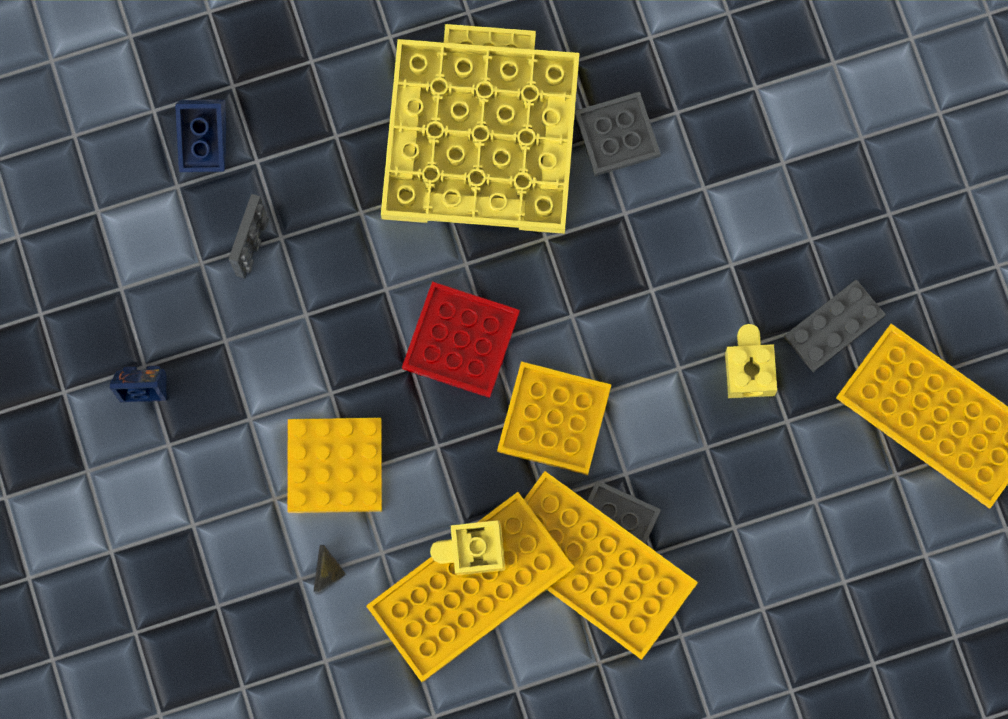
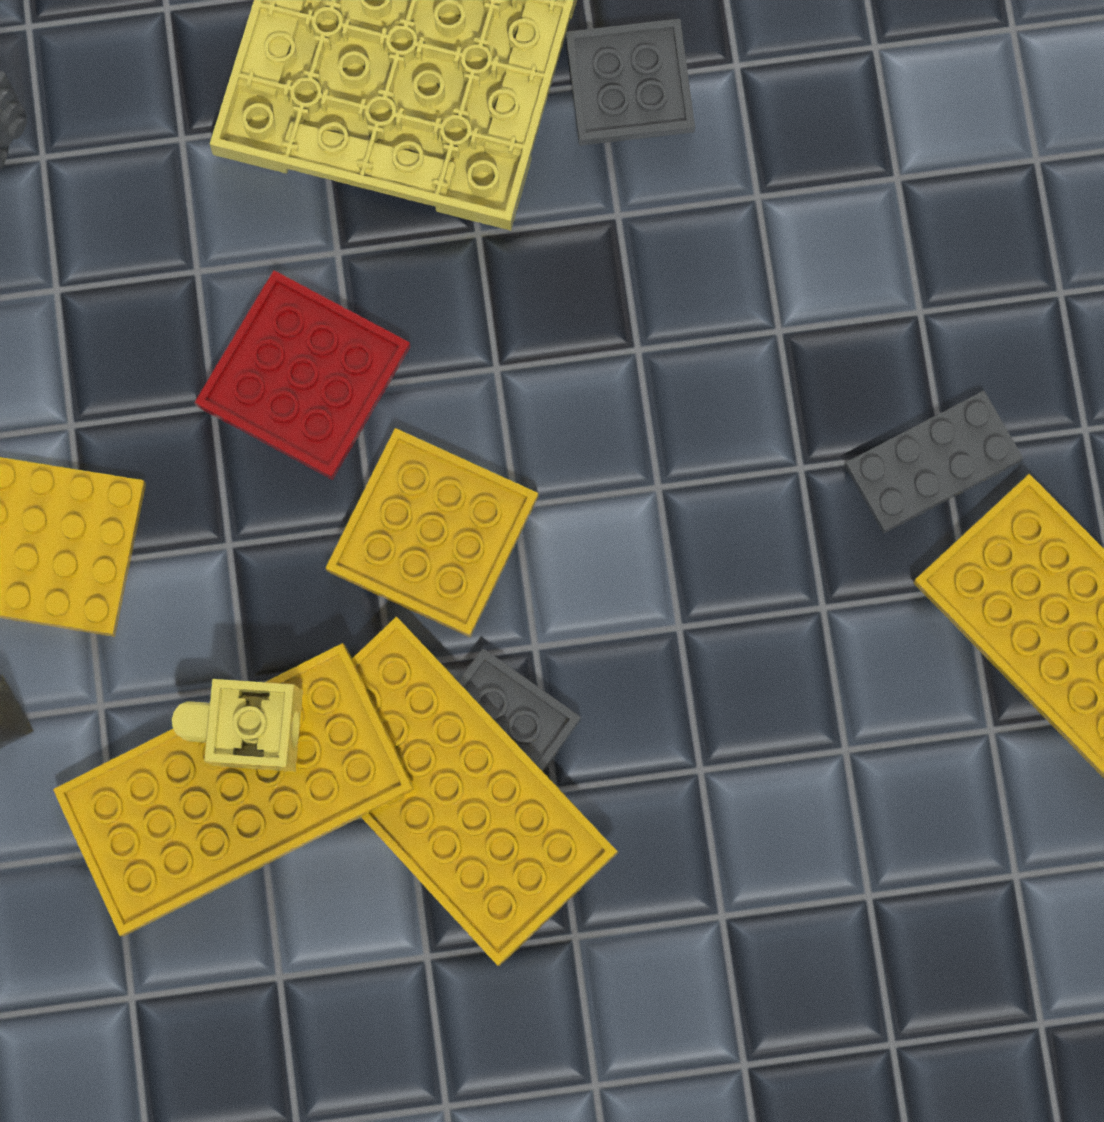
camera: 10 degrees right, 0 degrees up
light yellow brick [725,324,777,398] -> none

